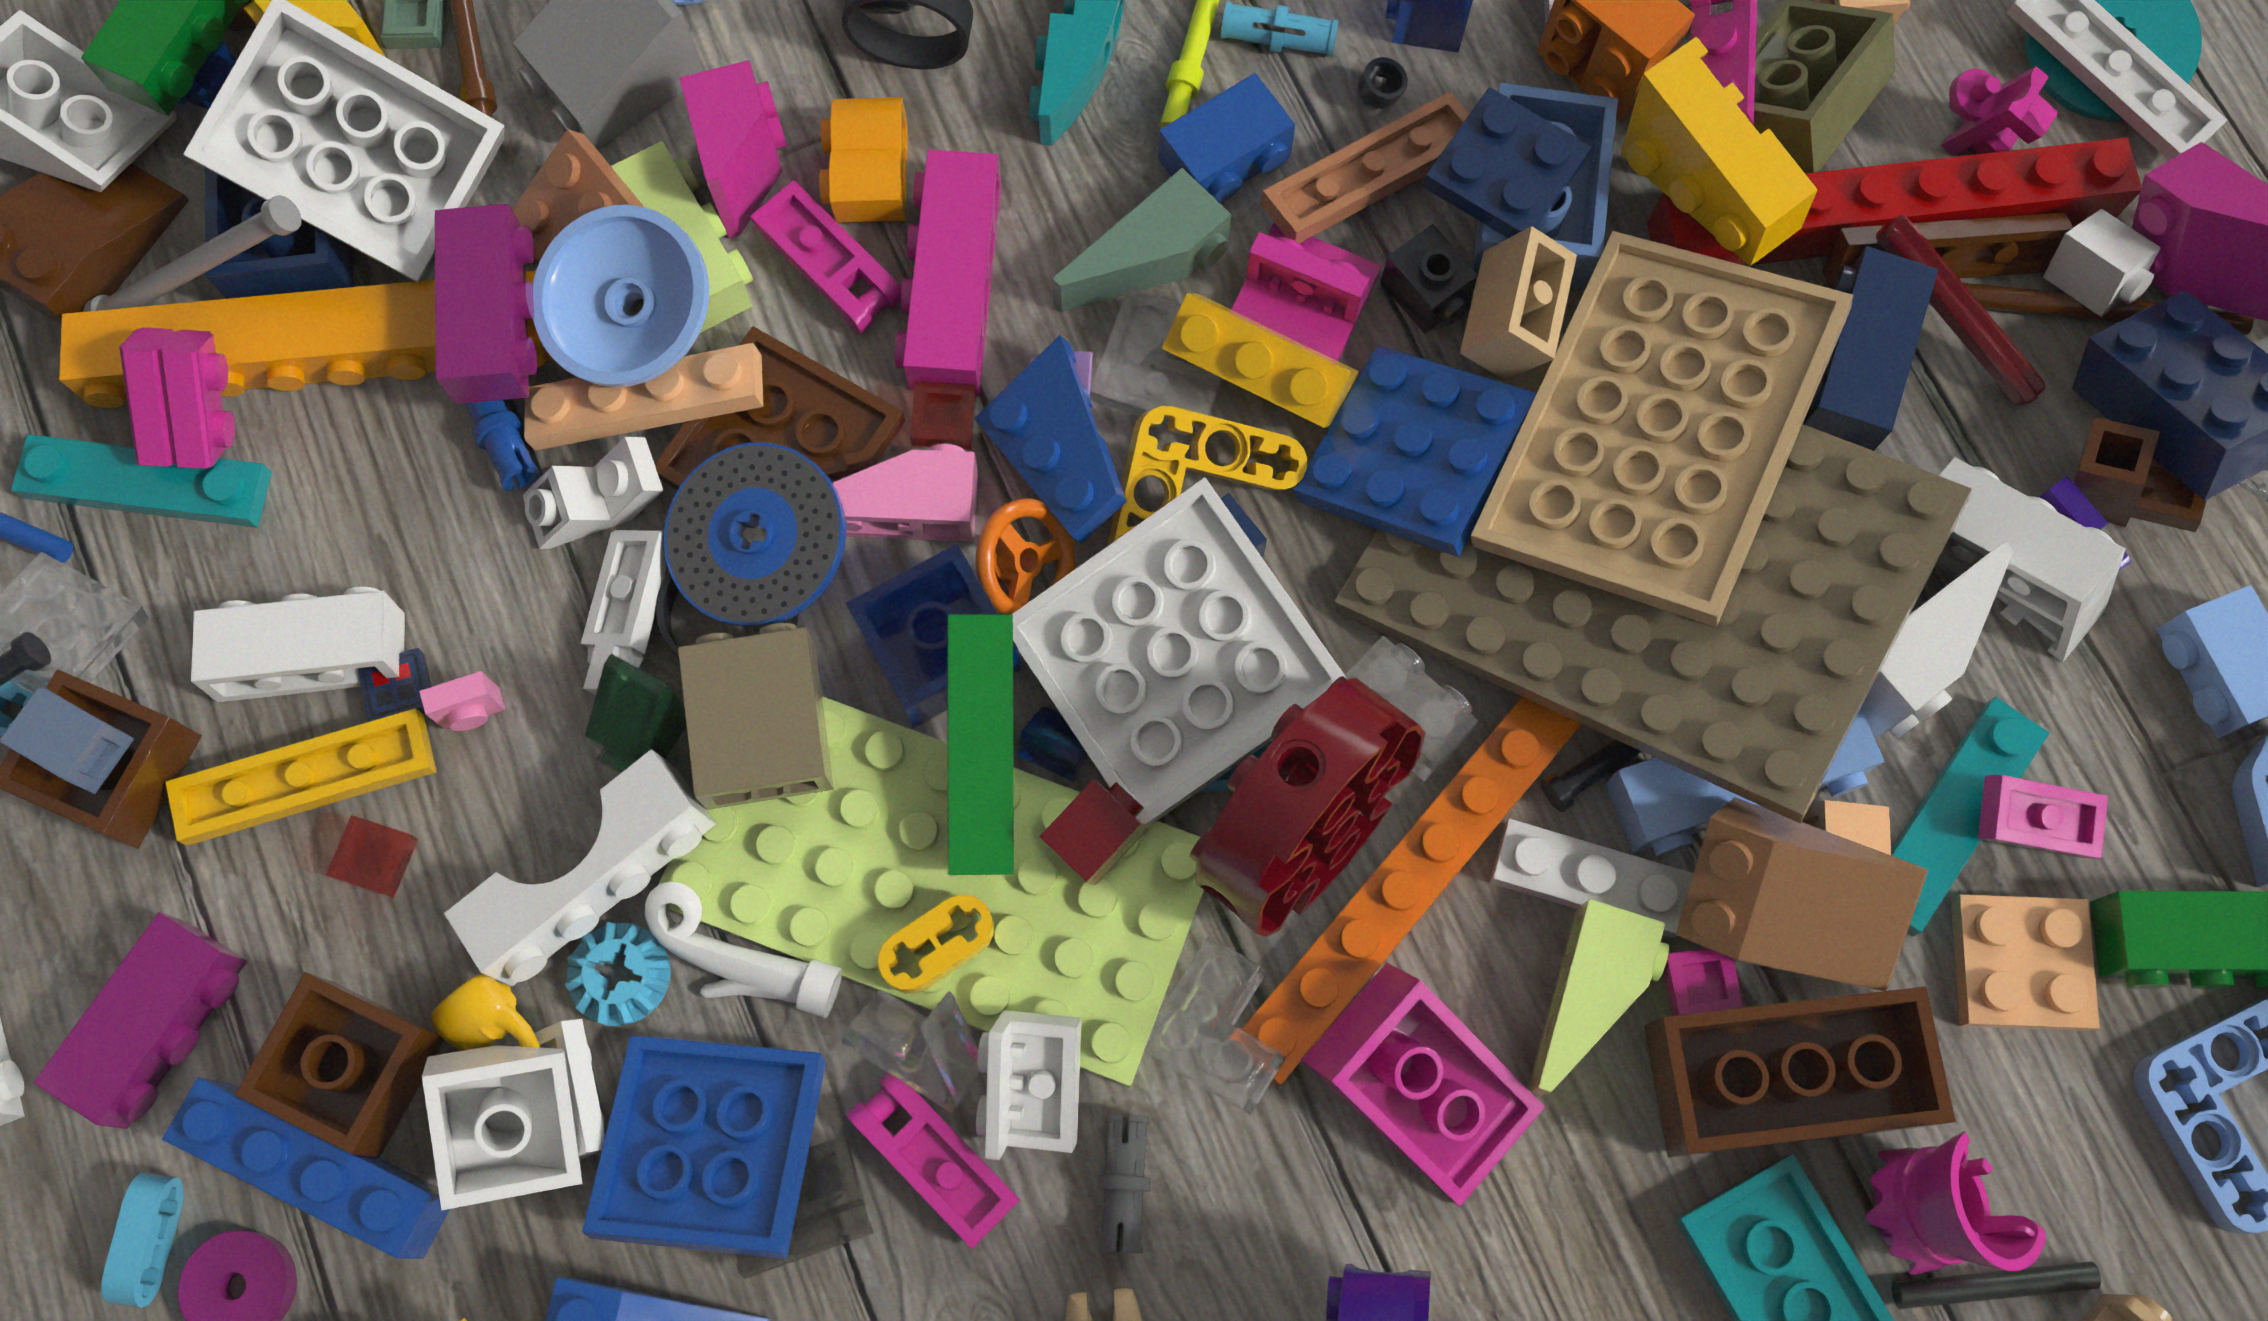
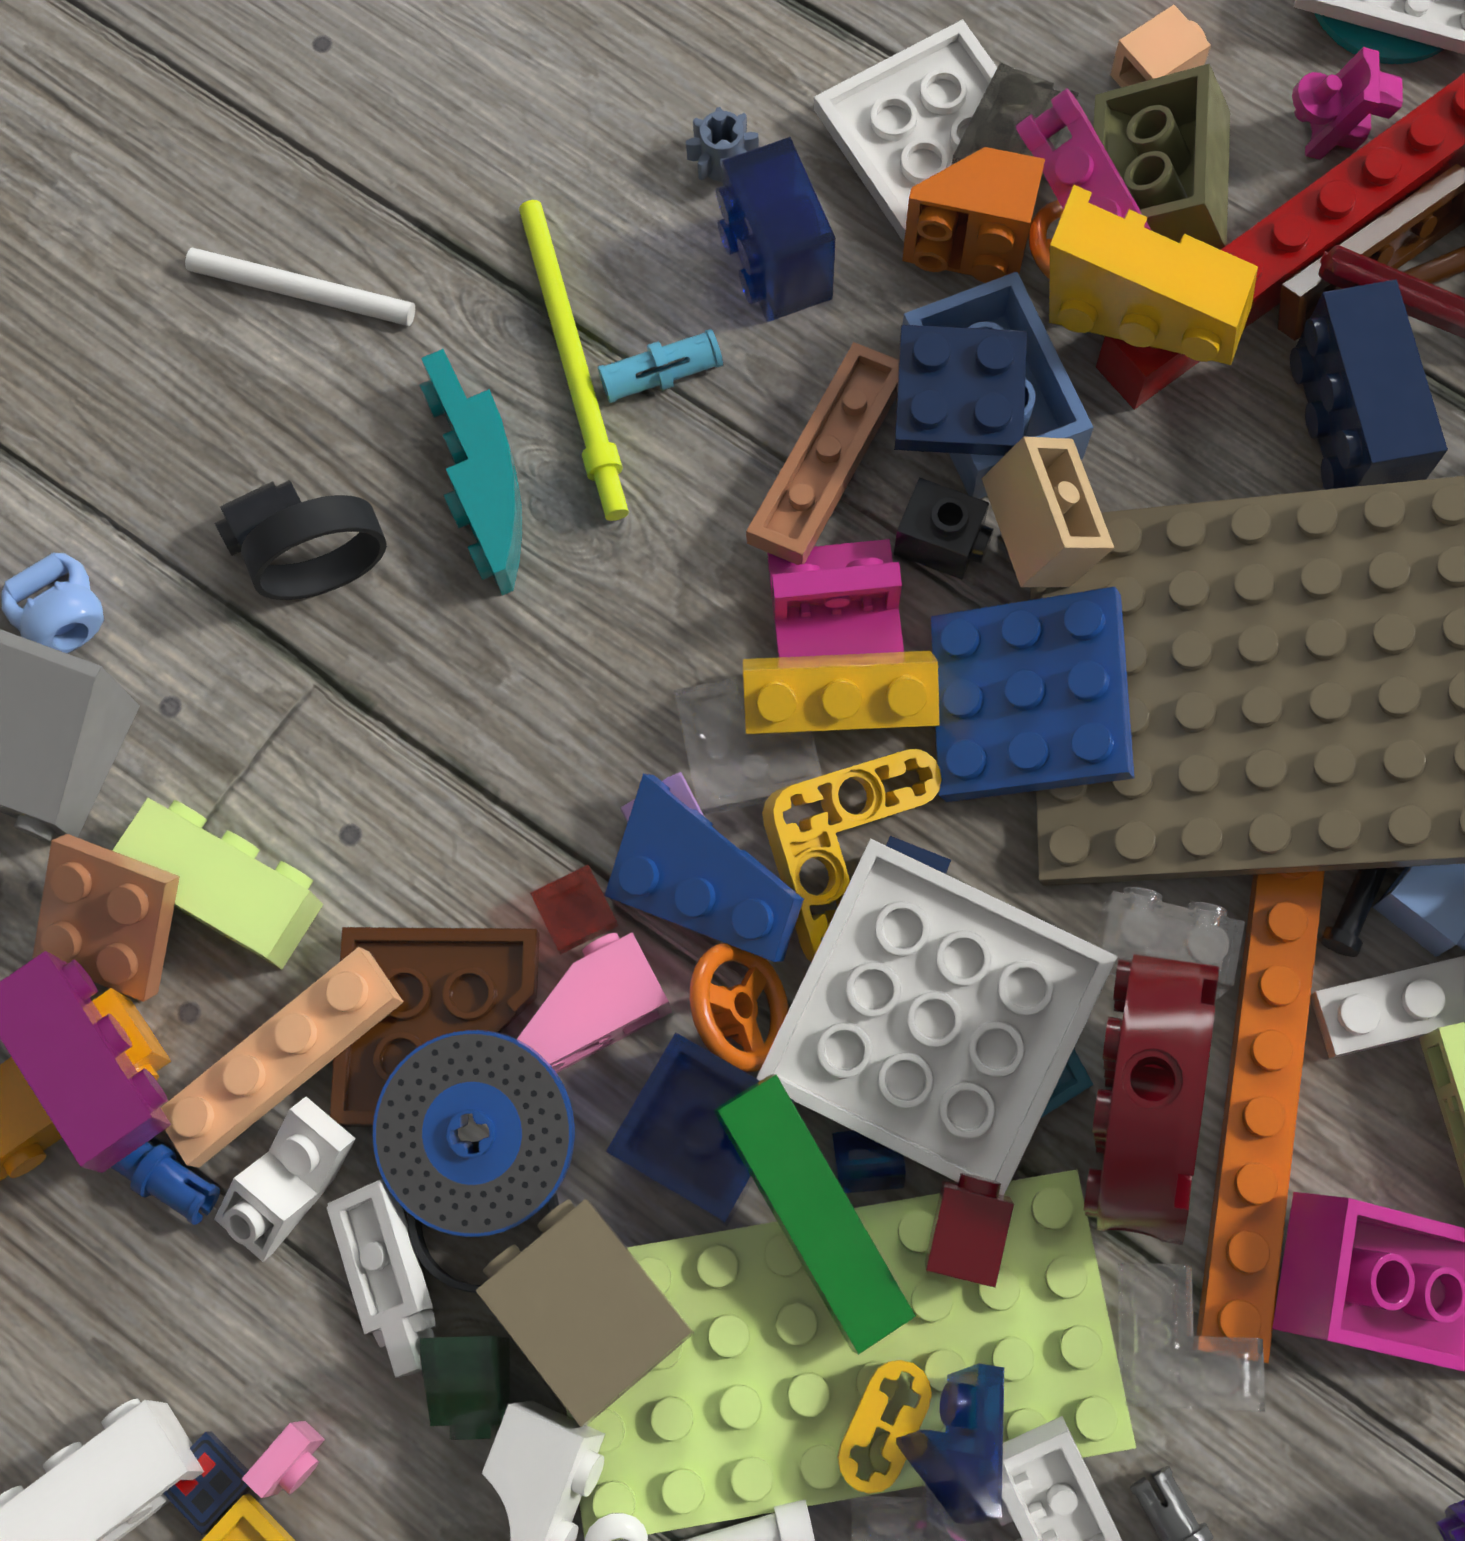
camera: 25 degrees left, 0 degrees up
light blue dish [532,205,709,387] -> none
dark pink slope [679,60,787,239] -> none
dark pink plate [750,180,902,335] -> none
light orange brick [819,97,908,223] -> none
dark pink brick [895,149,1001,395] -> none
sand green slope [1052,168,1231,312] -> none
blue brick [1158,73,1295,203] -> none
black hinge [1357,57,1408,109] -> none
tan plate [1471,231,1853,627] -> none
none -> clear blue slope [896,1363,1004,1525]

